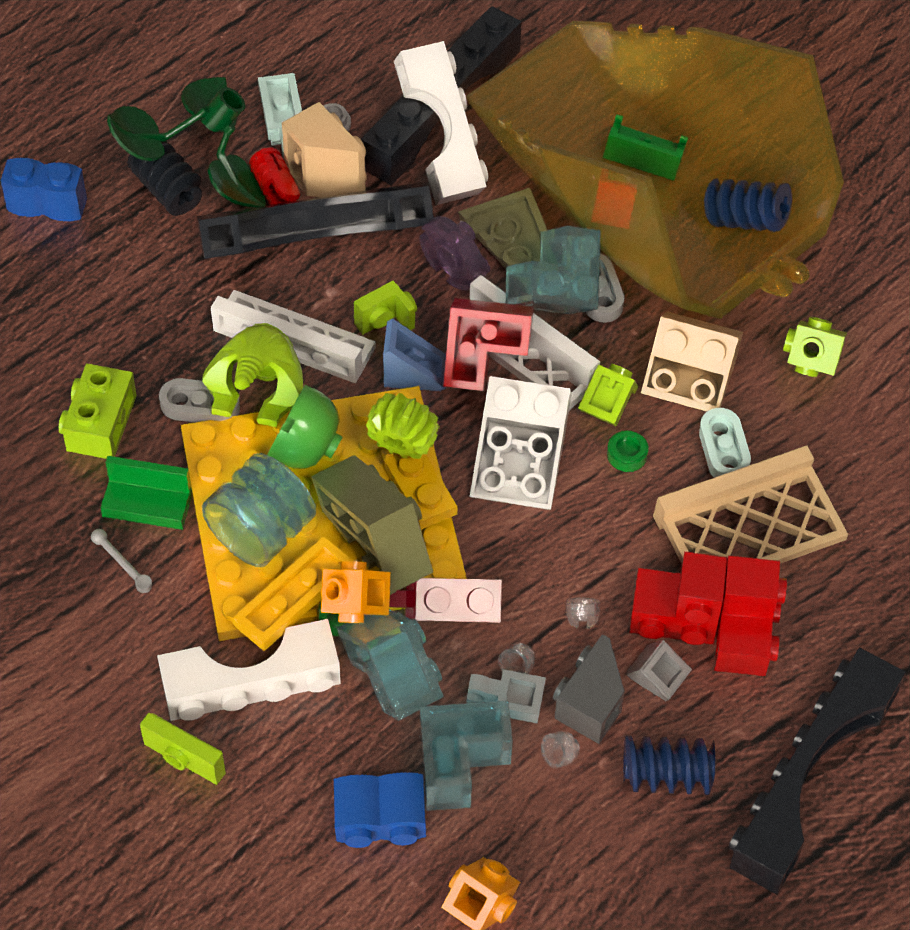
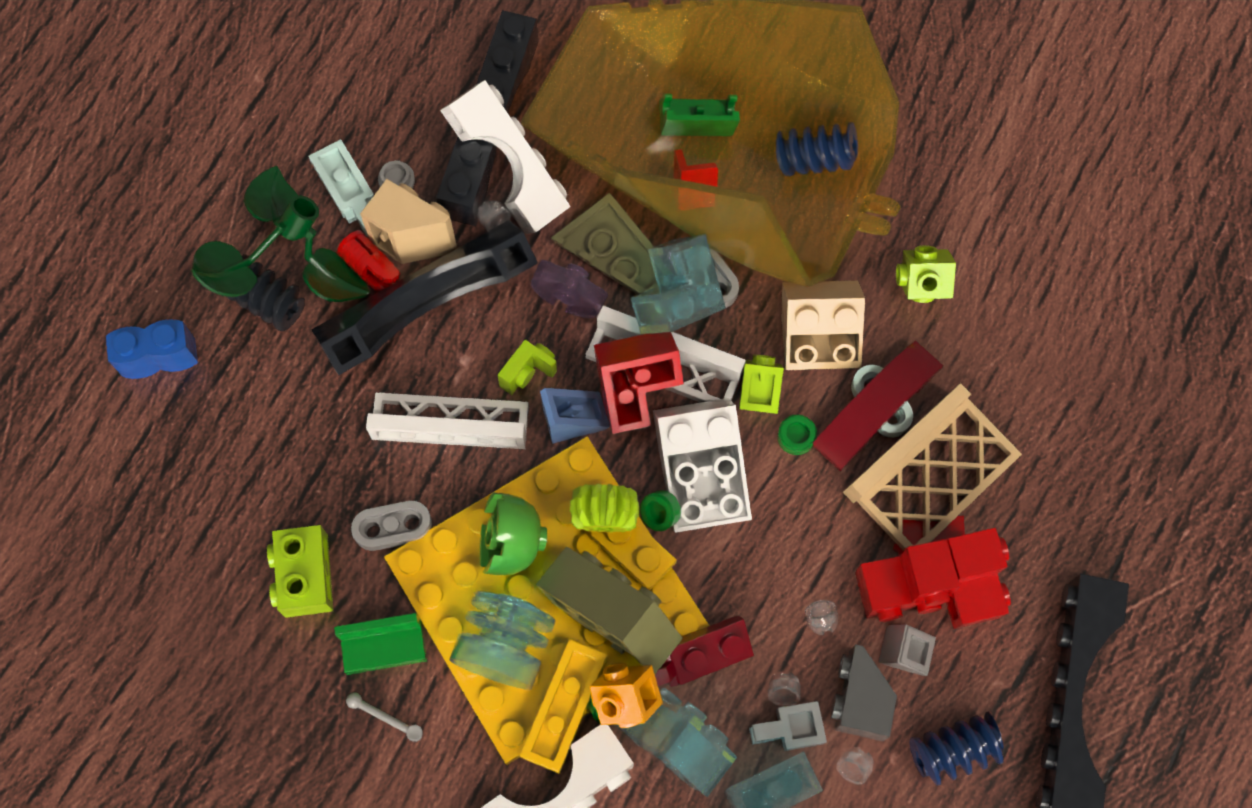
camera: 20 degrees left, 15 degrees up
lime piece [202,323,303,427] -> none
none -> clear hinge [478,201,511,231]
none -> green tile [640,490,681,531]
none -> dark red slope [813,341,944,471]

